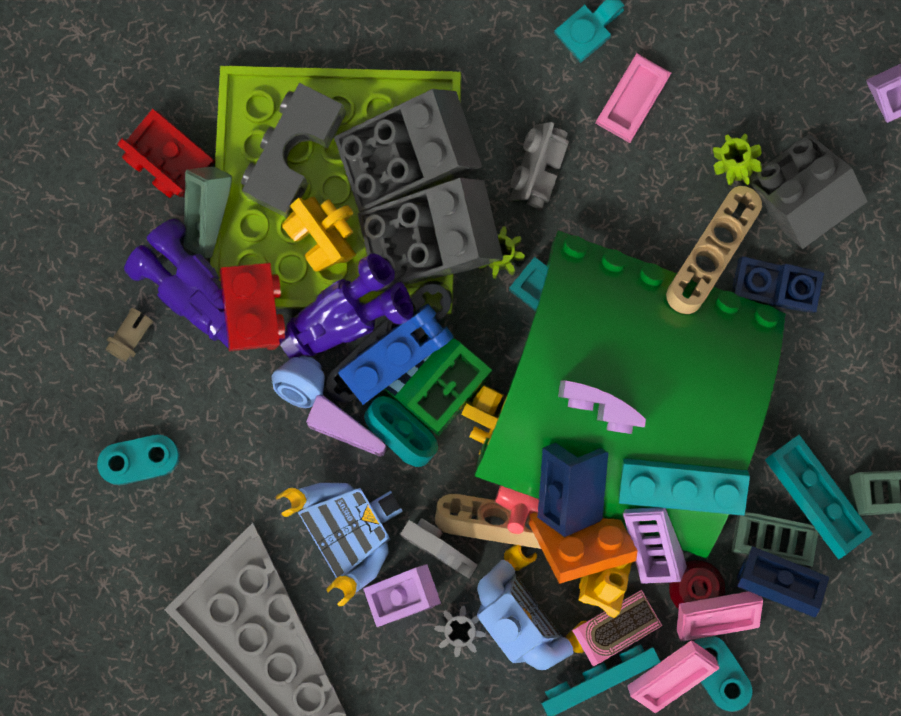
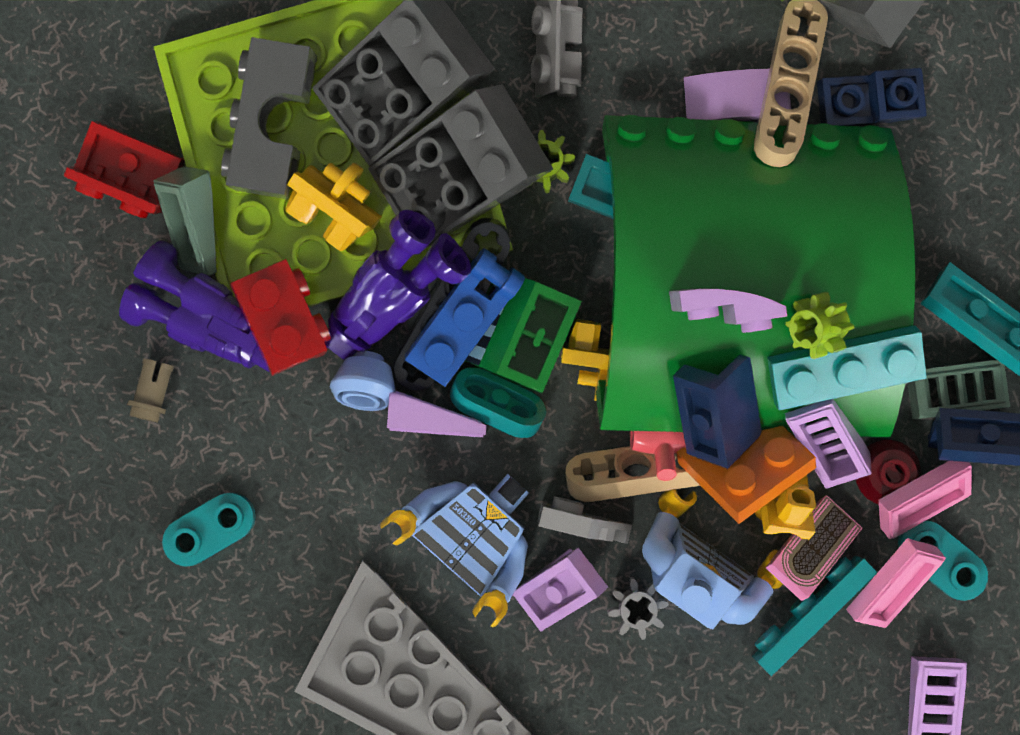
camera: 20 degrees left, 5 degrees up
none -> lavender slope [684,69,791,122]
none -> lime gear [786,292,854,359]

